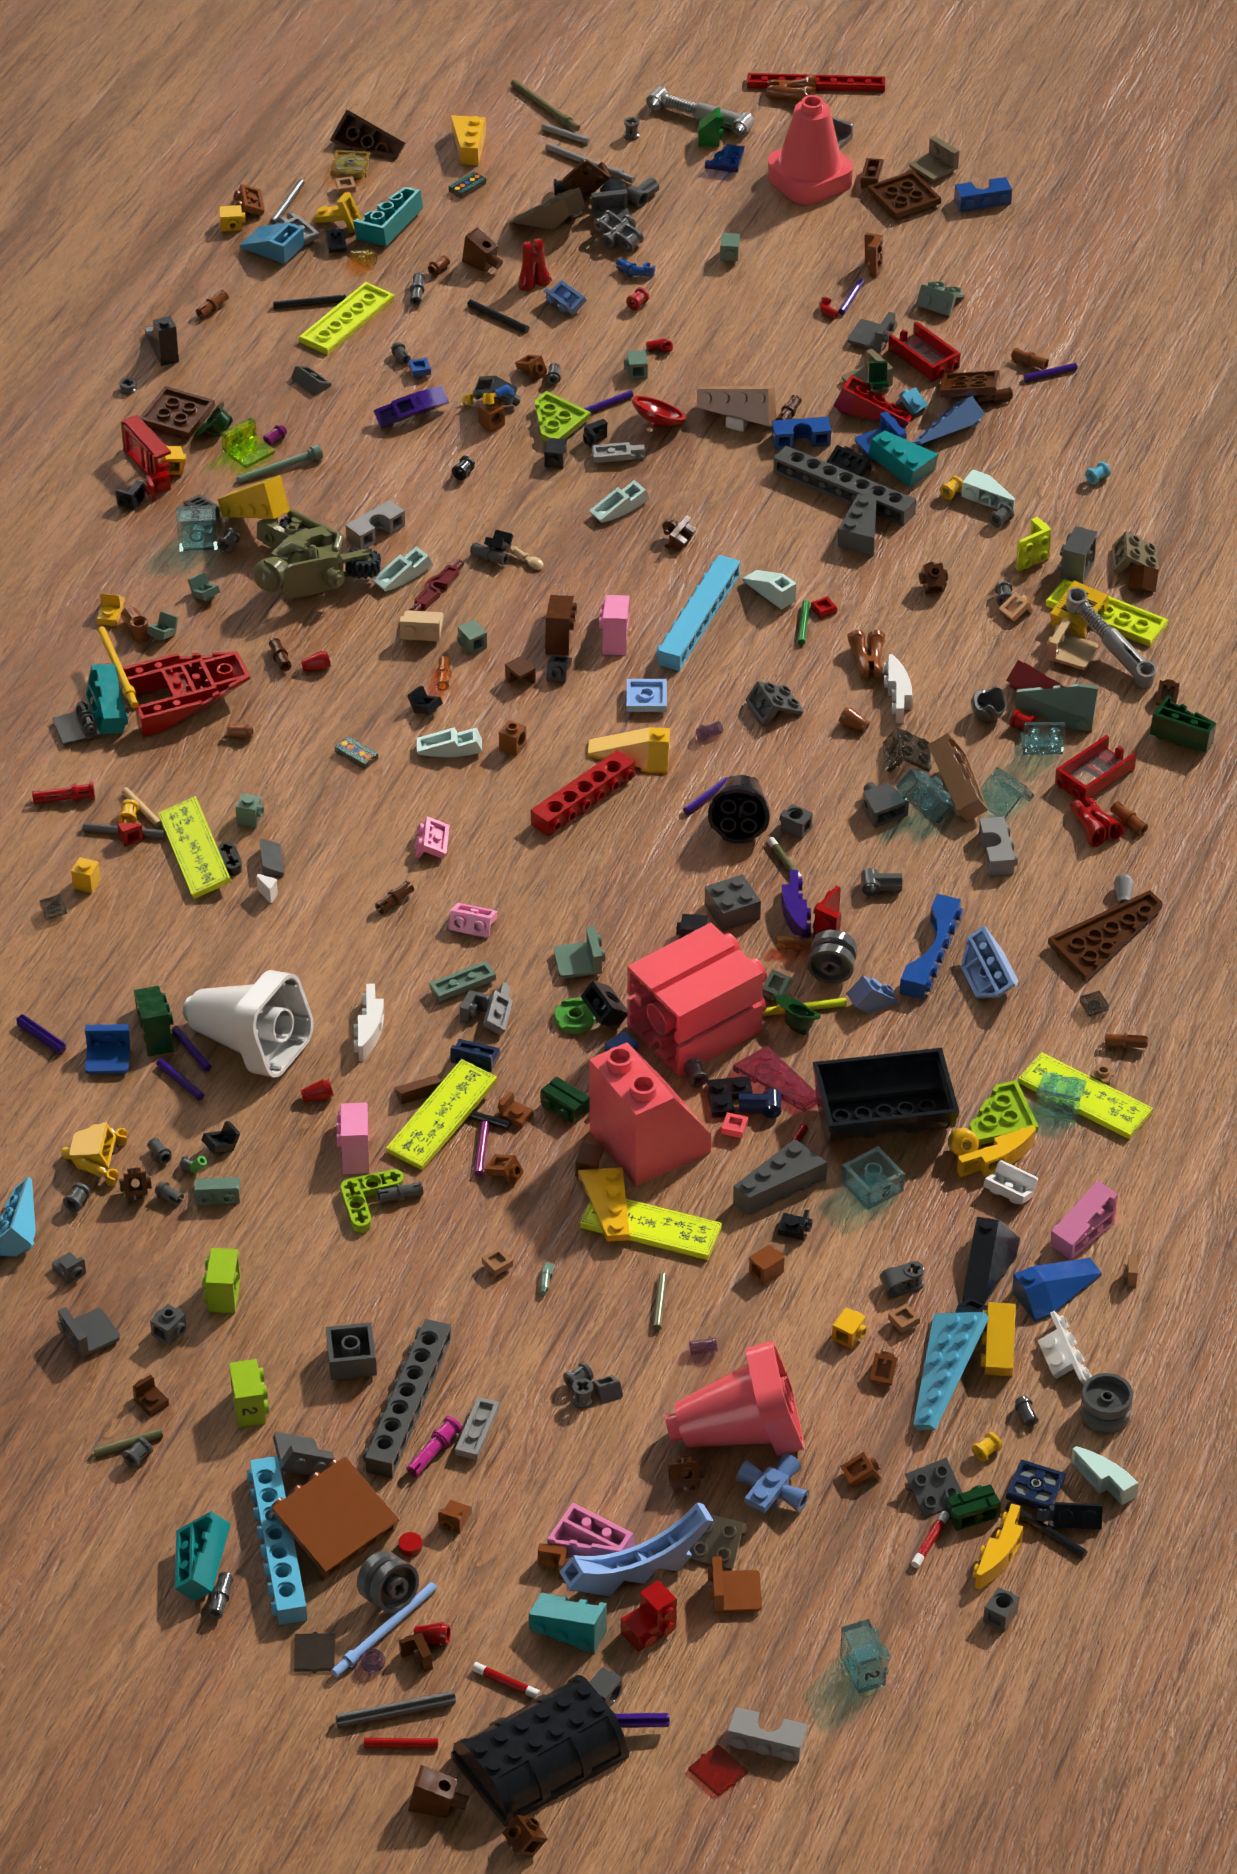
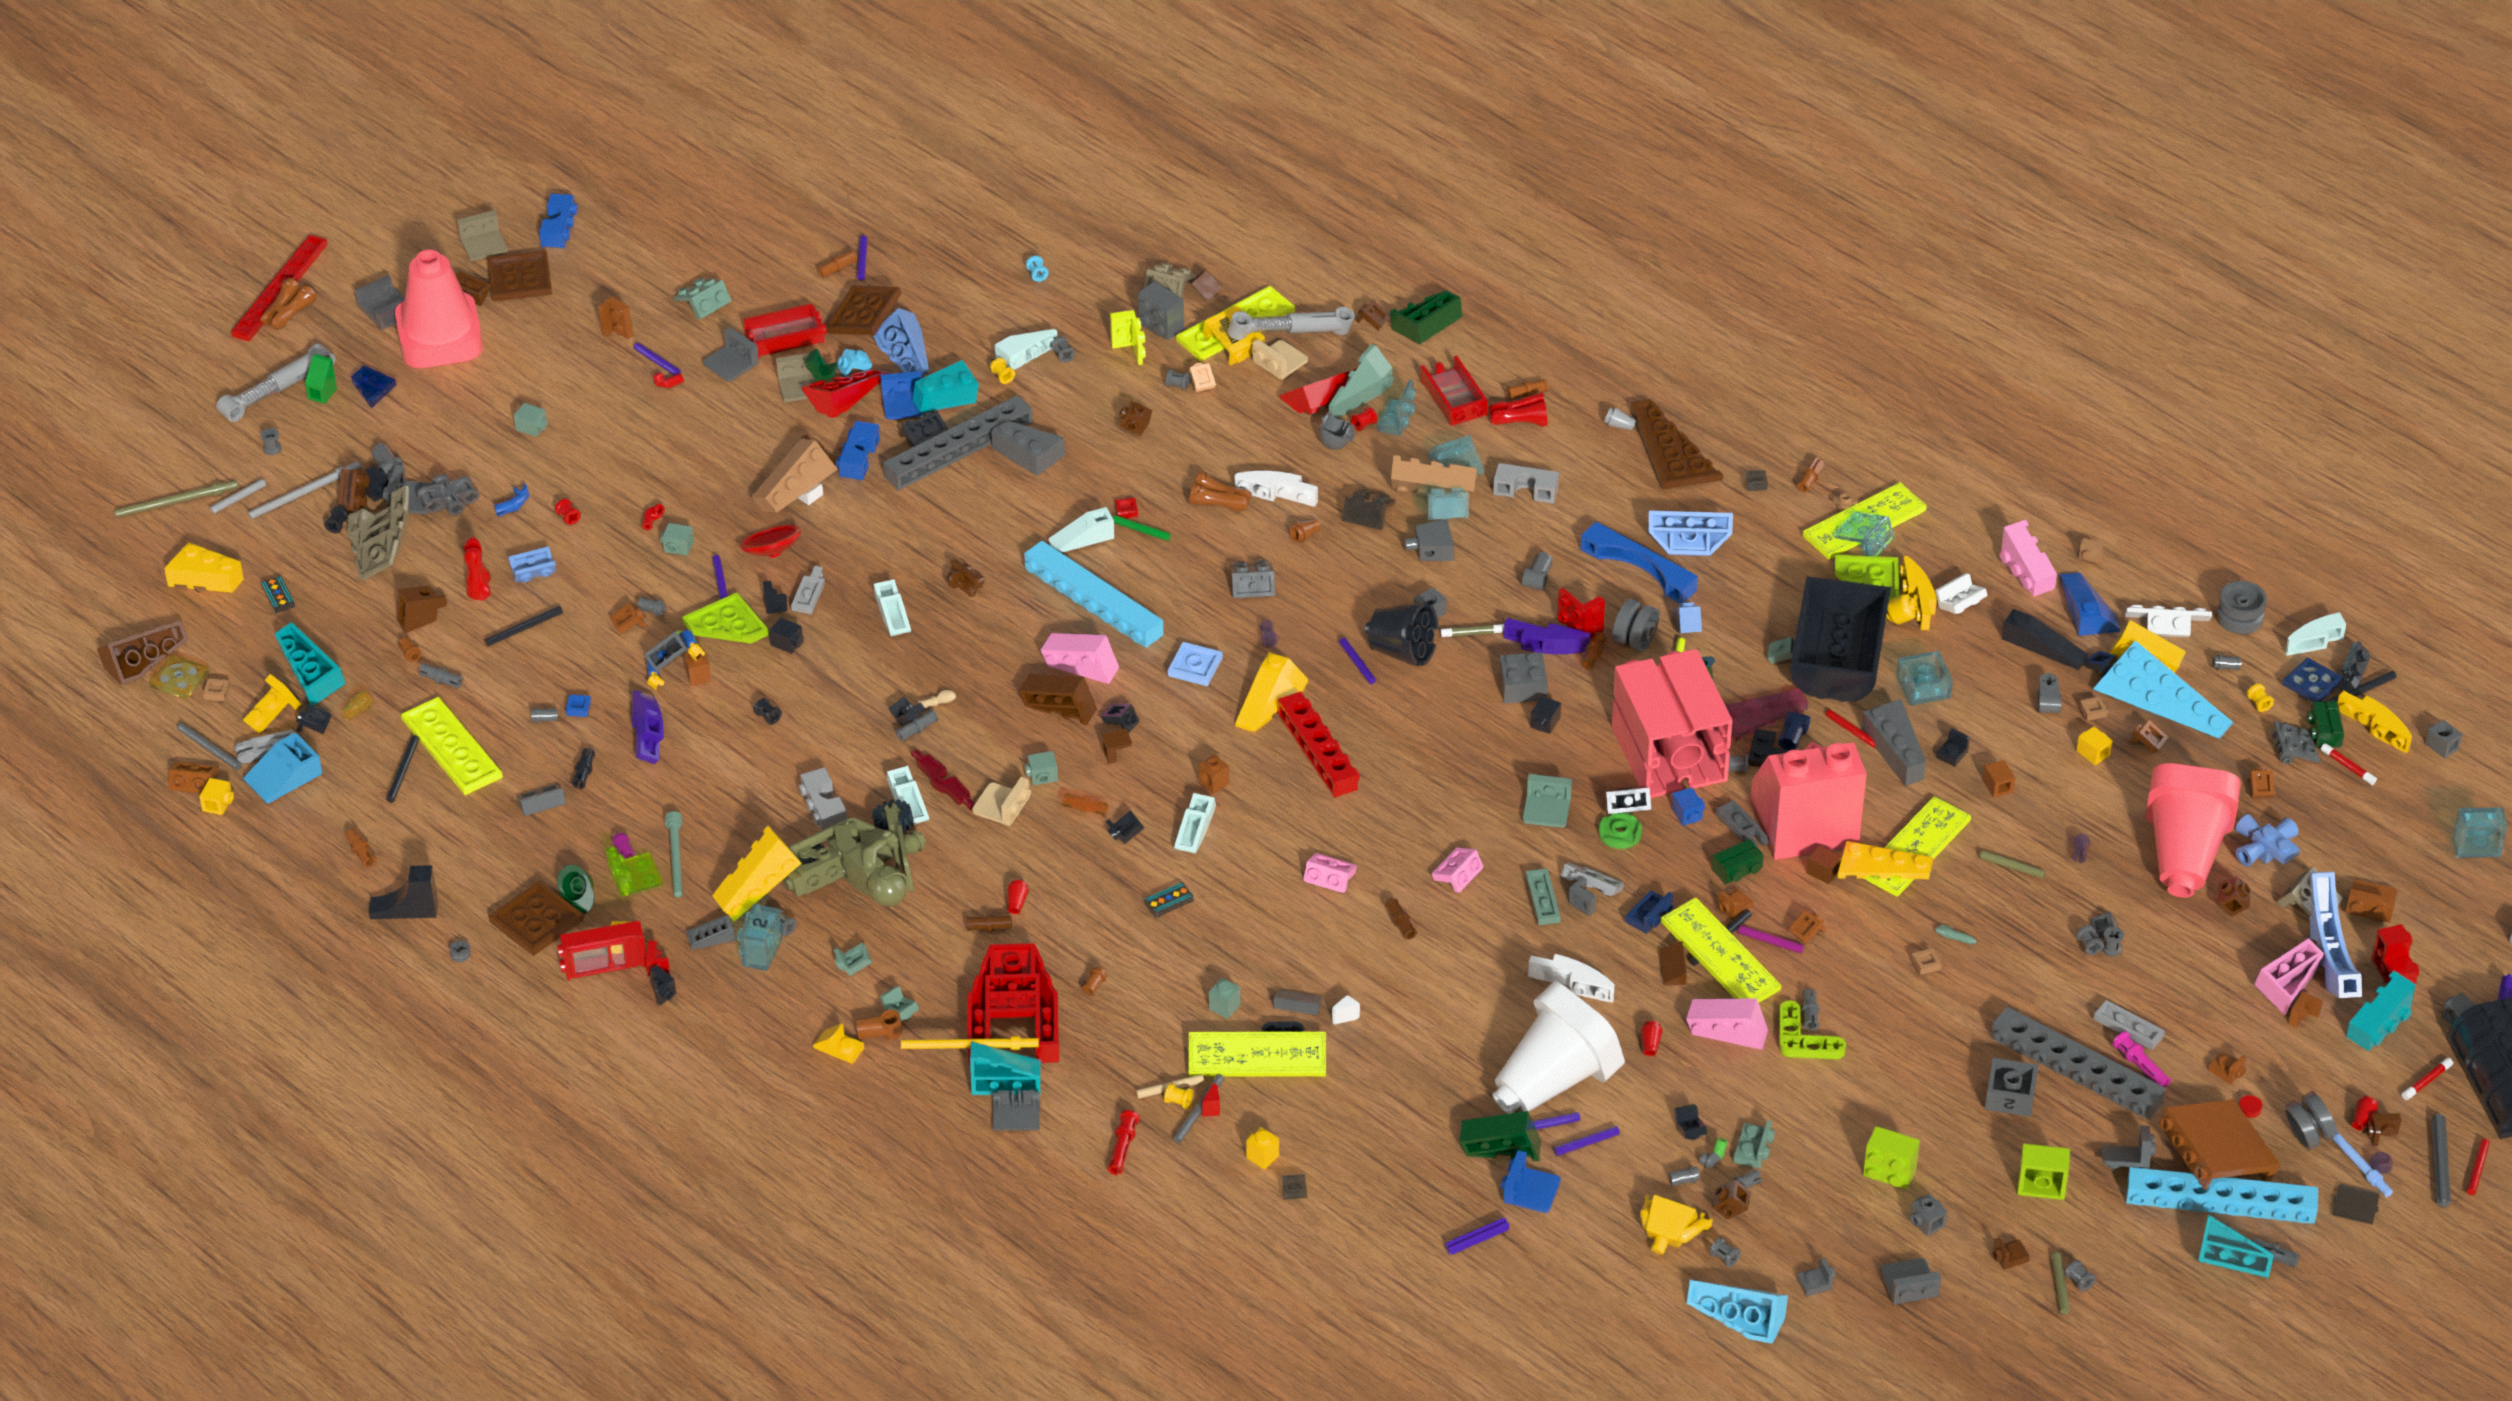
camera: 70 degrees left, 0 degrees up
none -> black pin [572,748,595,789]

